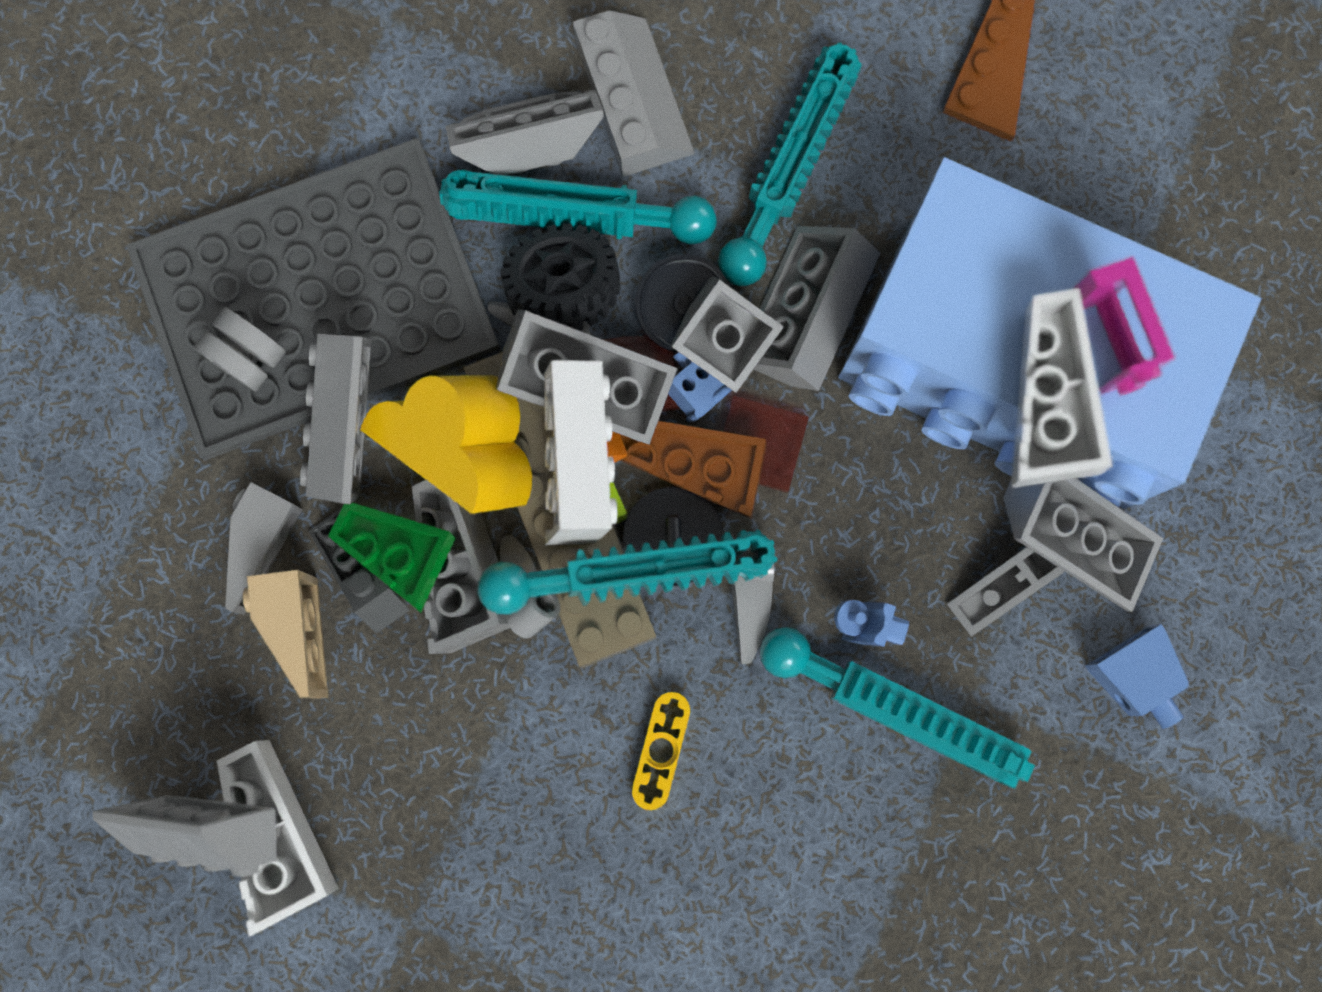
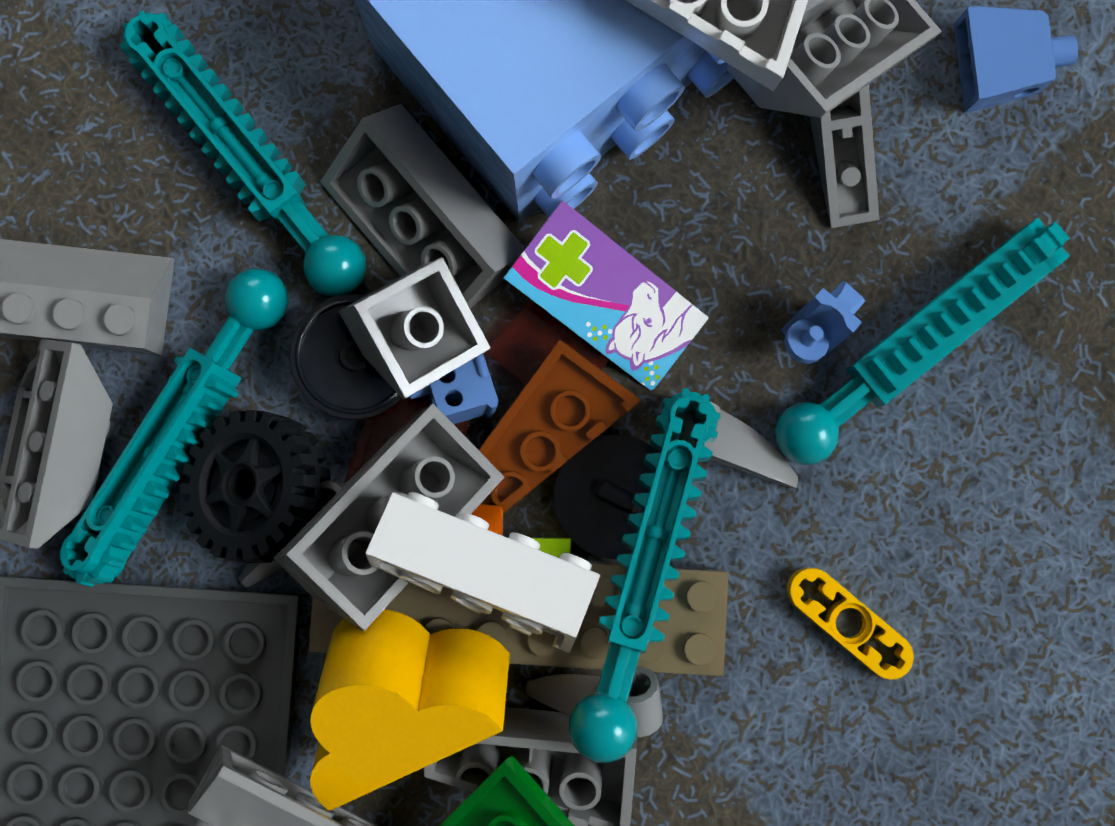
camera: 65 degrees left, 5 degrees up
none -> sticker [504,200,709,391]

